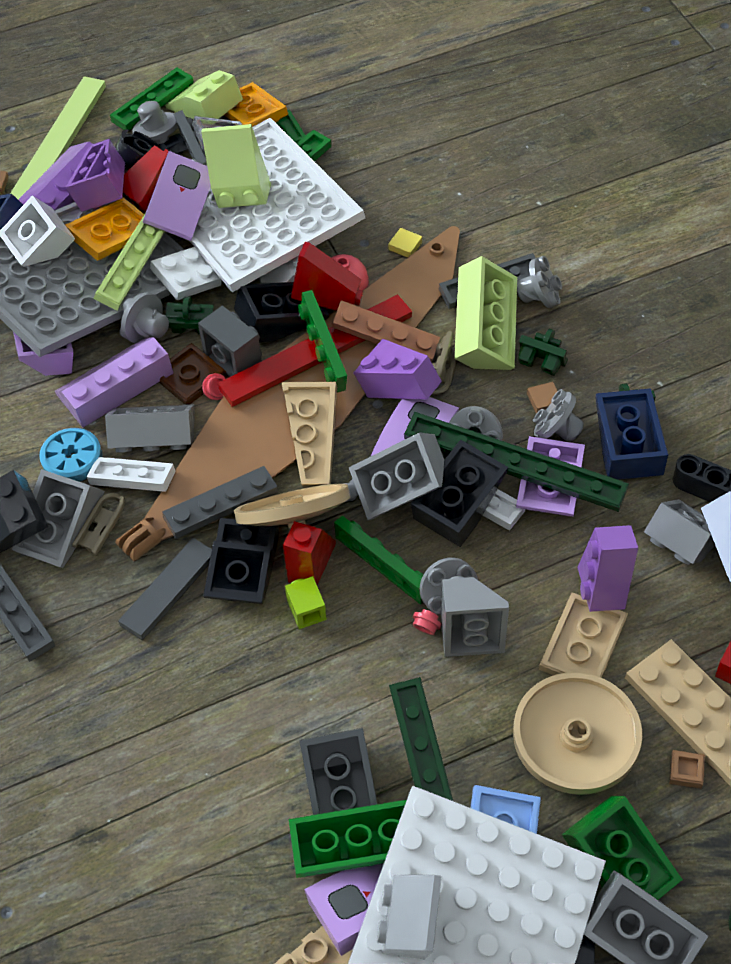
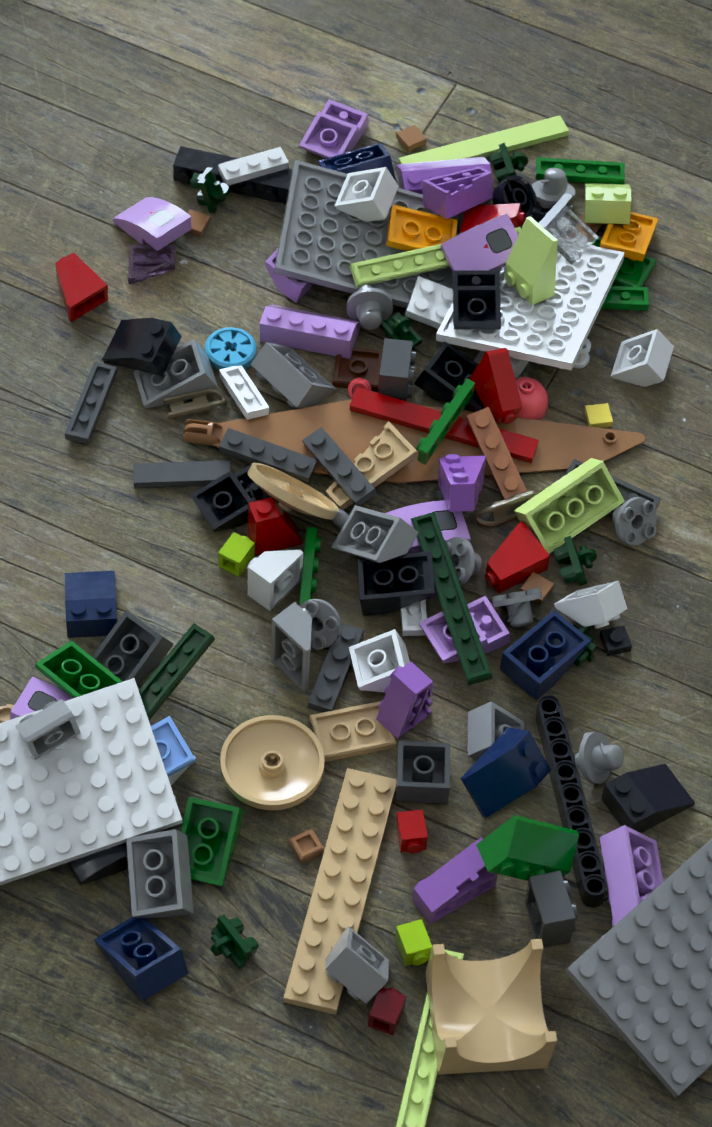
camera: 45 degrees right, 0 degrees up
none -> dark blue slope [65,570,117,638]
none -> white slope [247,550,303,611]
none -> dark grey plate [302,427,377,506]
none -> dark grey plate [307,623,364,713]
none -> white slope [349,629,410,692]
none -> dark grey brick [396,741,450,804]
none -> black slope [453,270,501,329]
none -> red slope [485,521,550,594]
none -> dark green hips [490,143,528,183]
none -> white slope [554,581,627,629]
none -> black plate [600,626,632,656]
none -> white slope [611,329,674,387]

